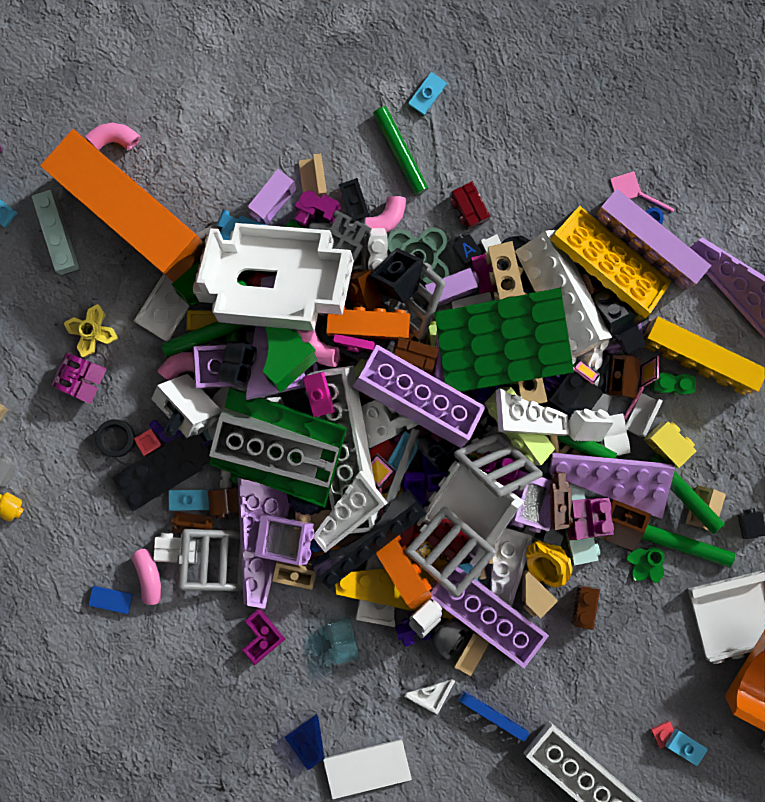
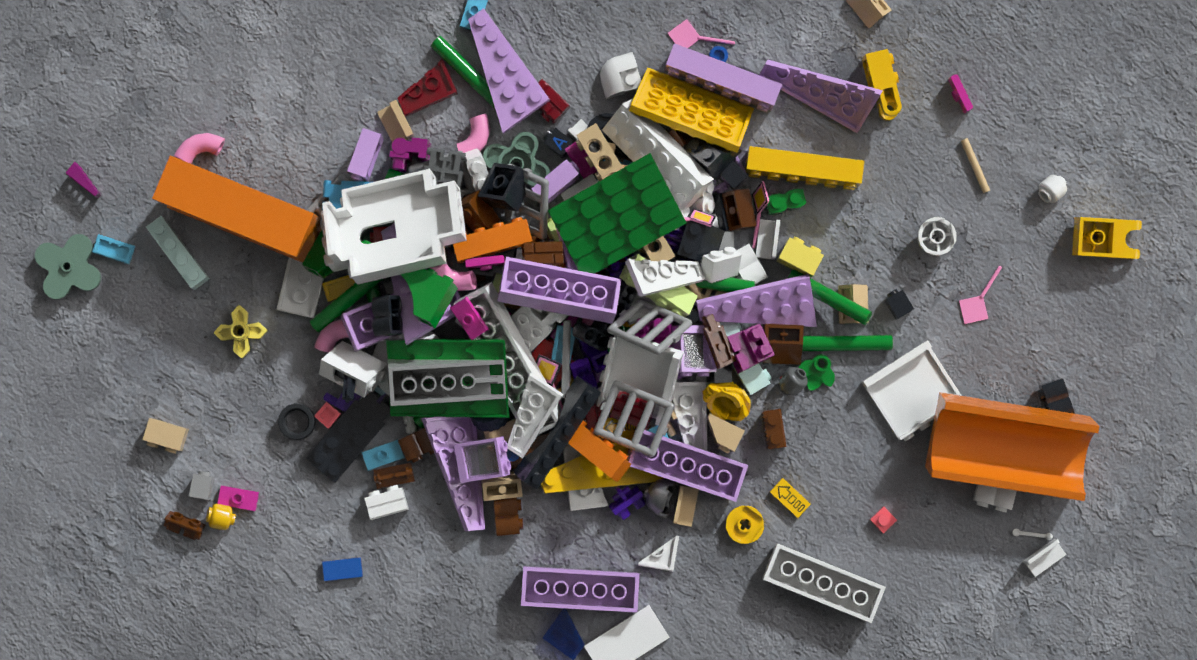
camera: 25 degrees left, 0 degrees up
magenta hips [51,353,107,404] -> none
bright pink cylinder [131,549,162,605] -> none
light grey bar [177,529,243,592] -> none
magenta brick [242,608,286,666] -> none
clear light blue brick [323,618,360,664] -> none
black plate [339,178,370,223] -> none
white brick [409,600,442,638] -> none
blue beam [458,690,530,742] -> none
medium azure plate [665,728,708,766] -> none
none -> dark pink plate [217,485,259,511]
none -> dark red wing [397,59,458,117]
none -> lavender wing [468,8,550,134]
none -> reddish brown brick [494,497,524,536]
none -> lavender brick [521,566,639,612]
none -> white brick [600,52,641,99]
none -> yellow plate [726,506,764,544]
none -> yellow tile [770,478,811,518]
none -> dark grey head [779,367,808,395]

